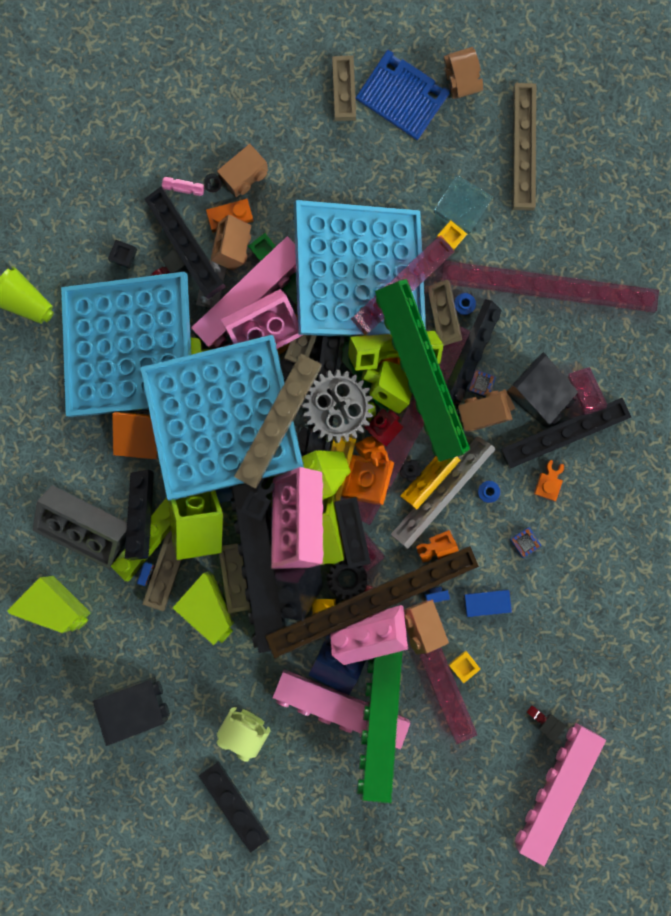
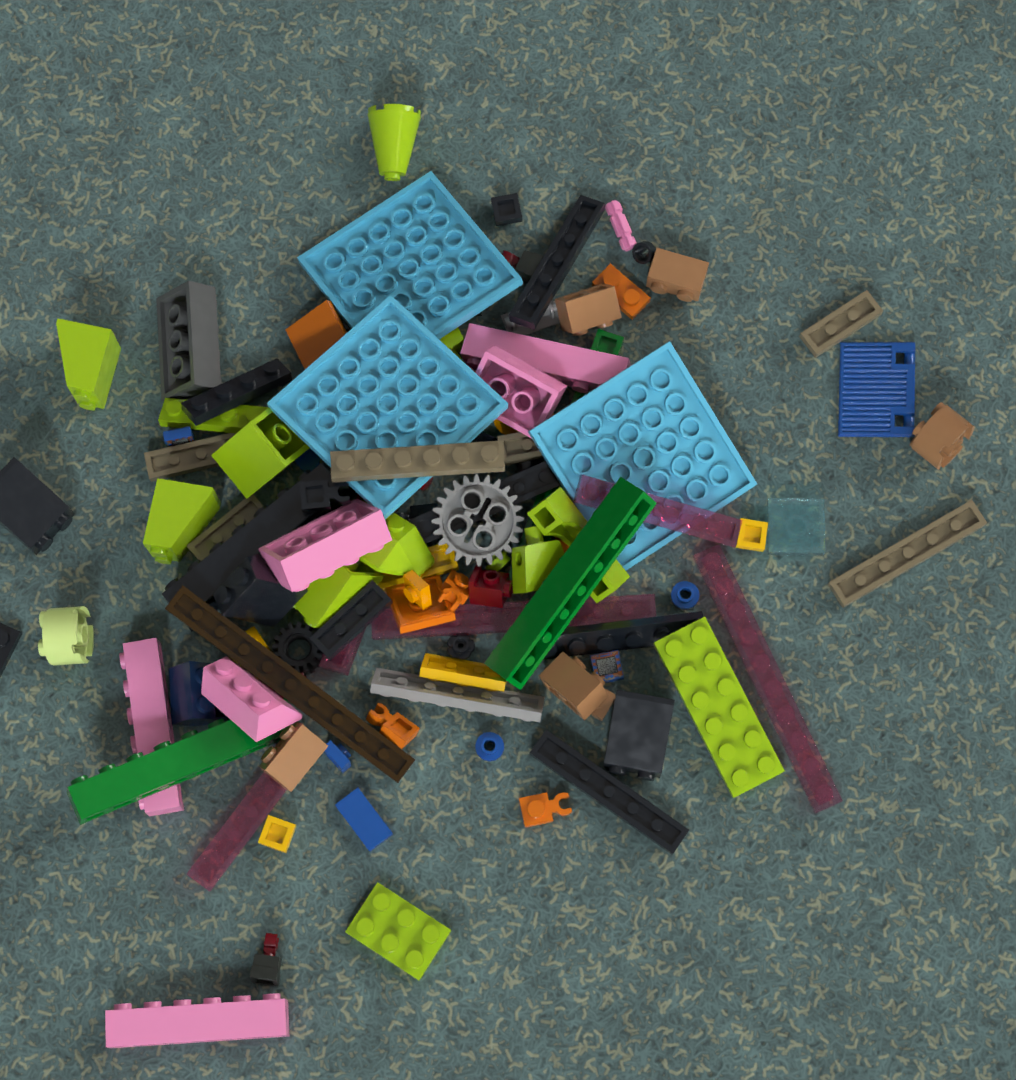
camera: 60 degrees right, 10 degrees down
dark tan plate [427,280,462,346] -> none
tile [510,527,542,558] -> none
clear pink plate [568,367,607,415] -> none
none -> lime plate [345,882,451,981]
none -> light orange plate [403,570,432,610]
none -> lime plate [653,617,785,798]

